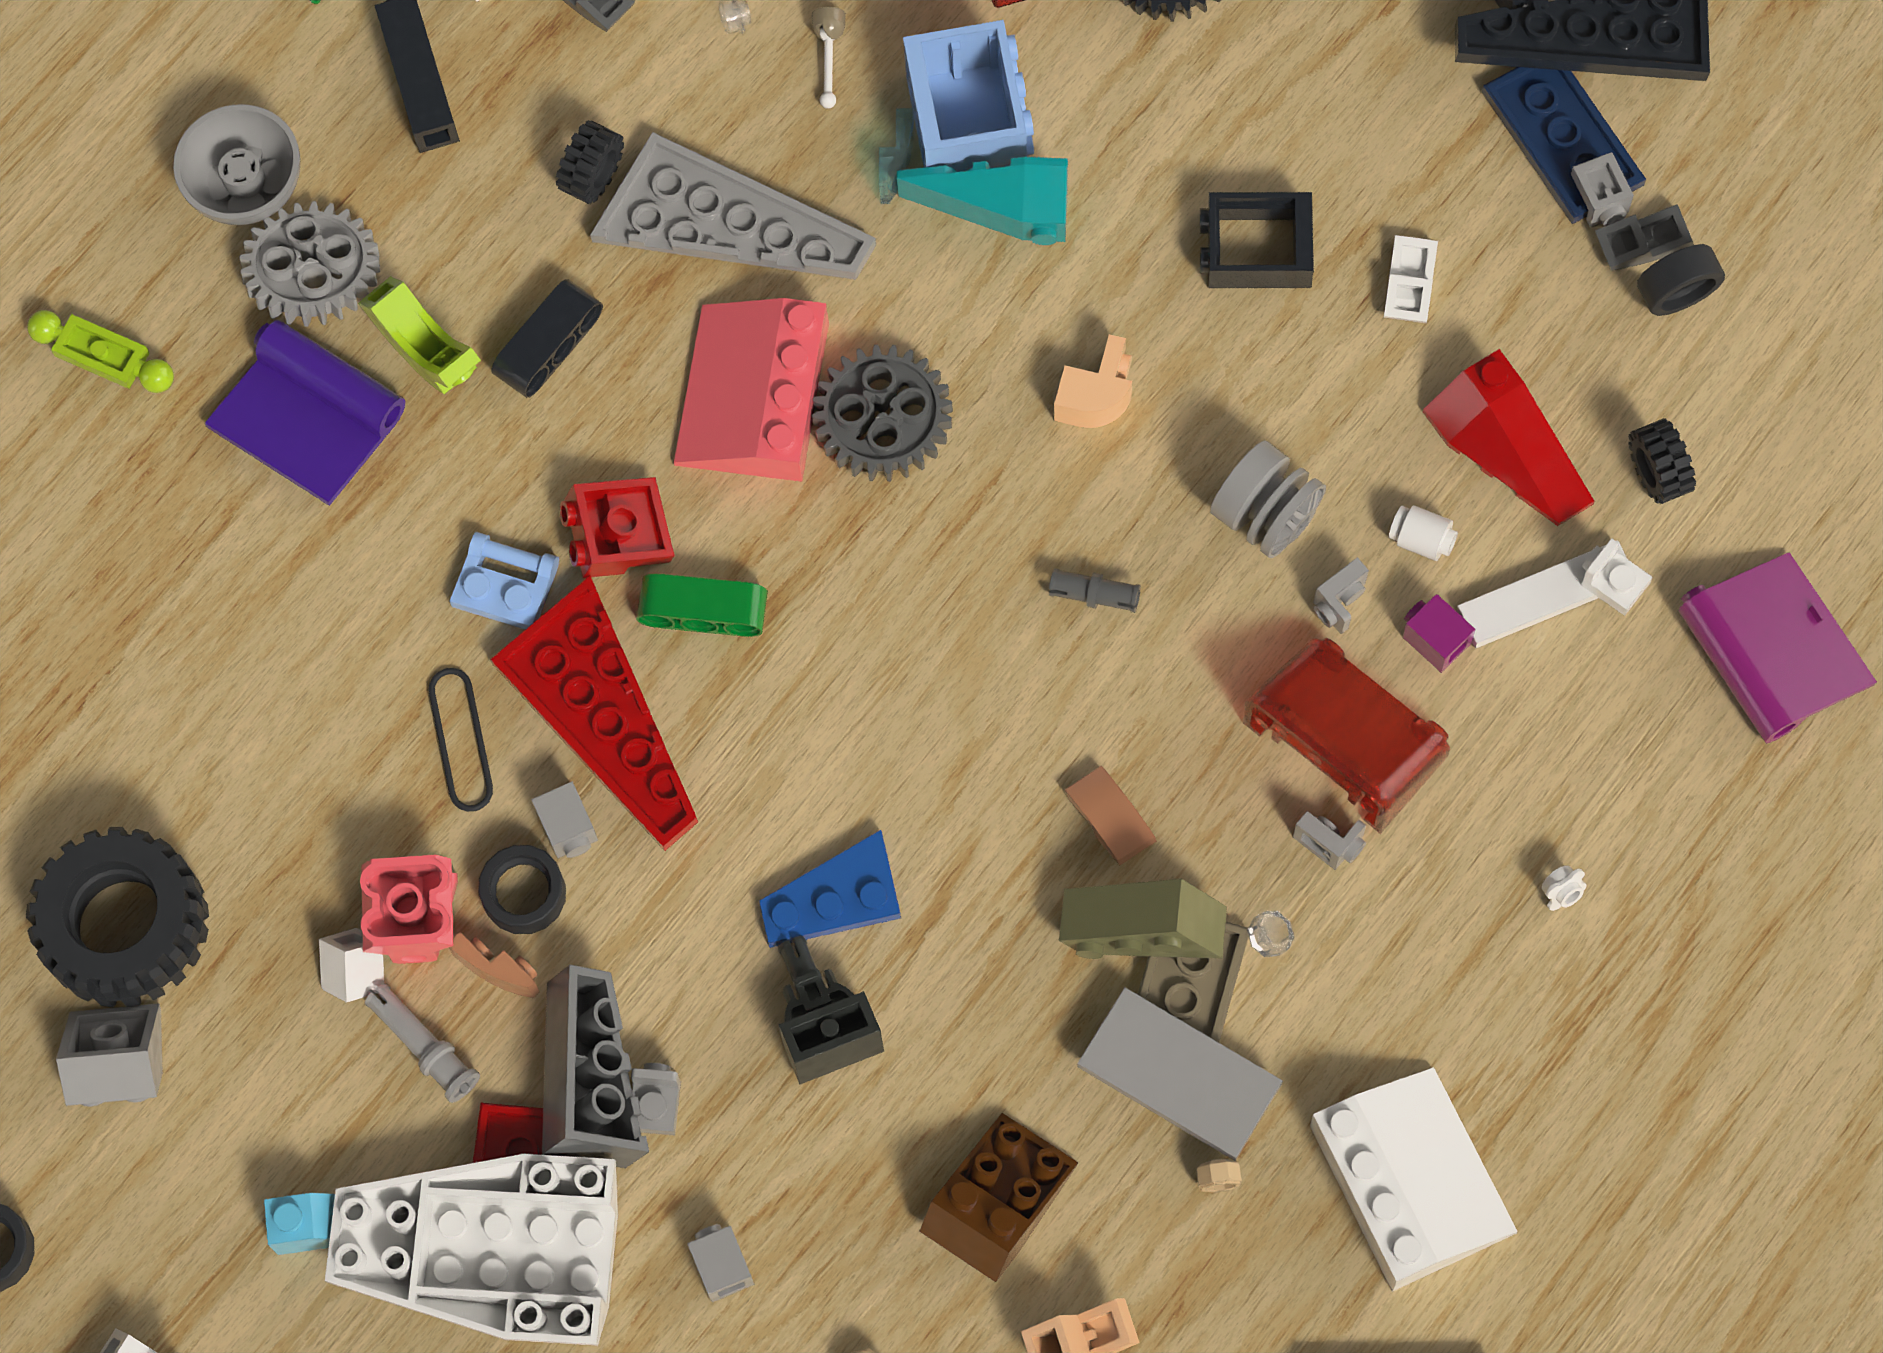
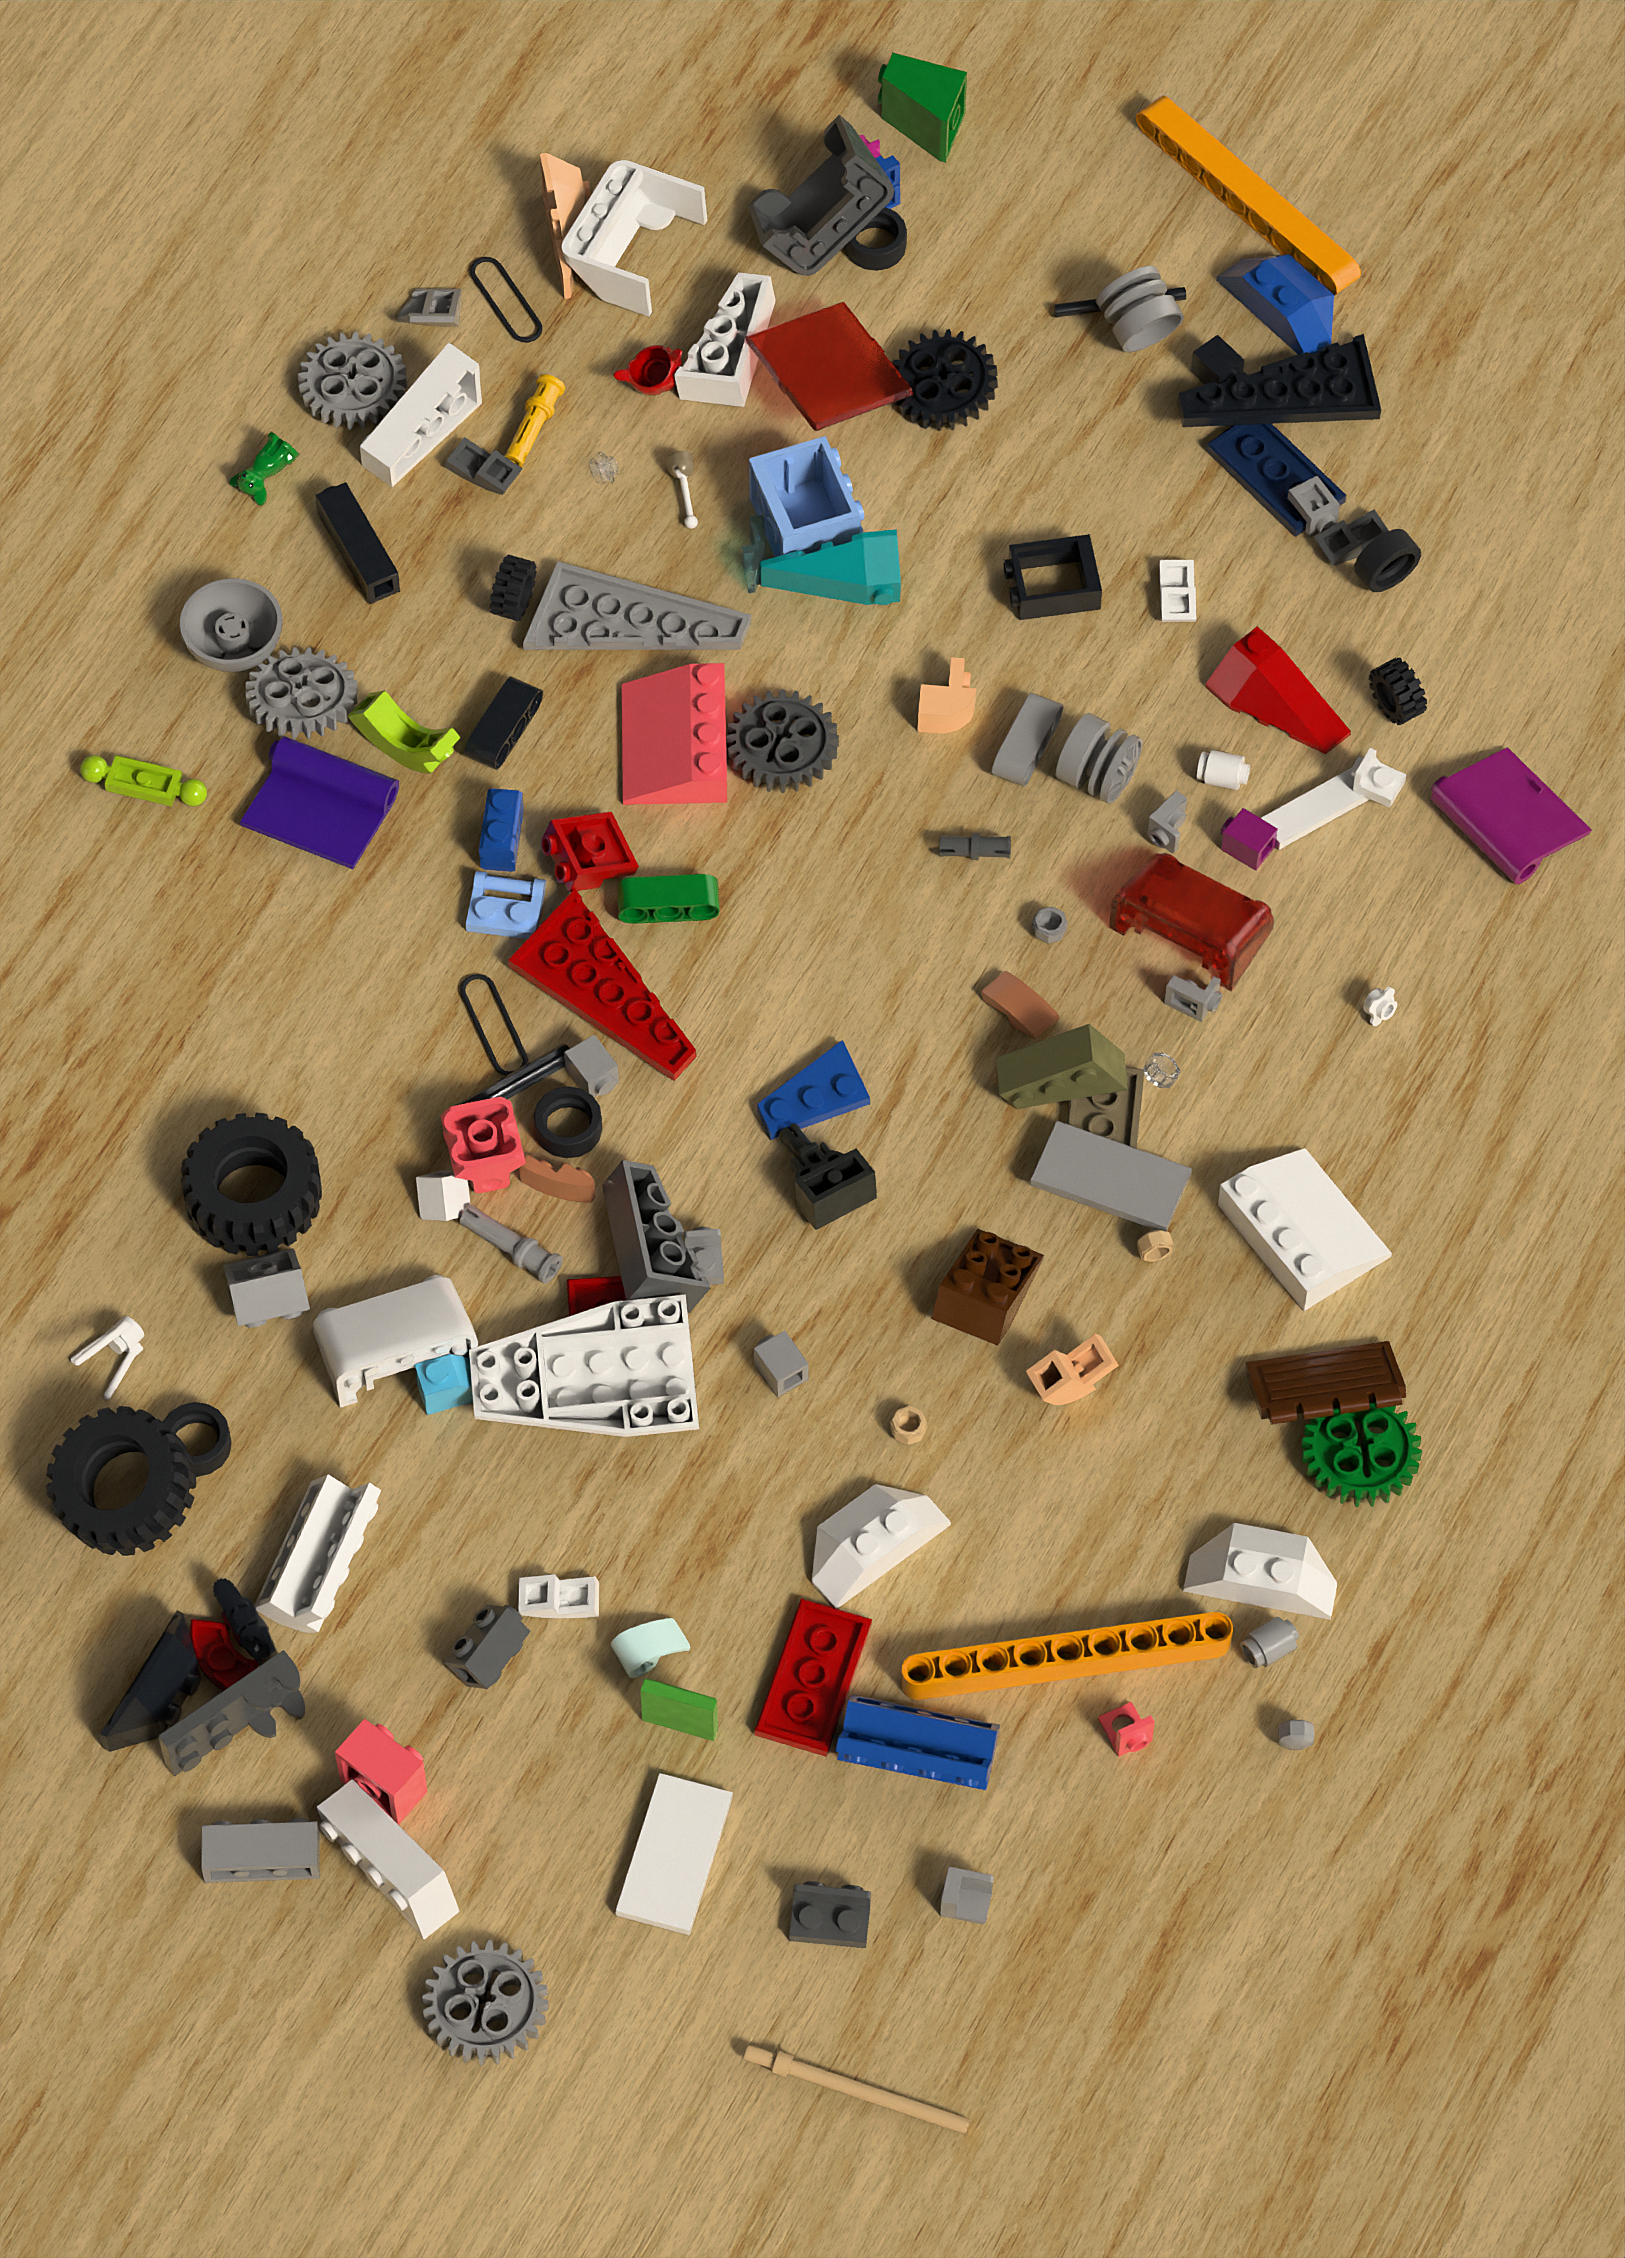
camera: 15 degrees left, 10 degrees down
none -> white windscreen [313,1275,478,1408]
none -> black axle [454,1044,570,1106]
none -> blue brick [479,788,524,872]
none -> light grey beam [992,693,1064,787]
none -> light grey tile [1032,906,1068,944]

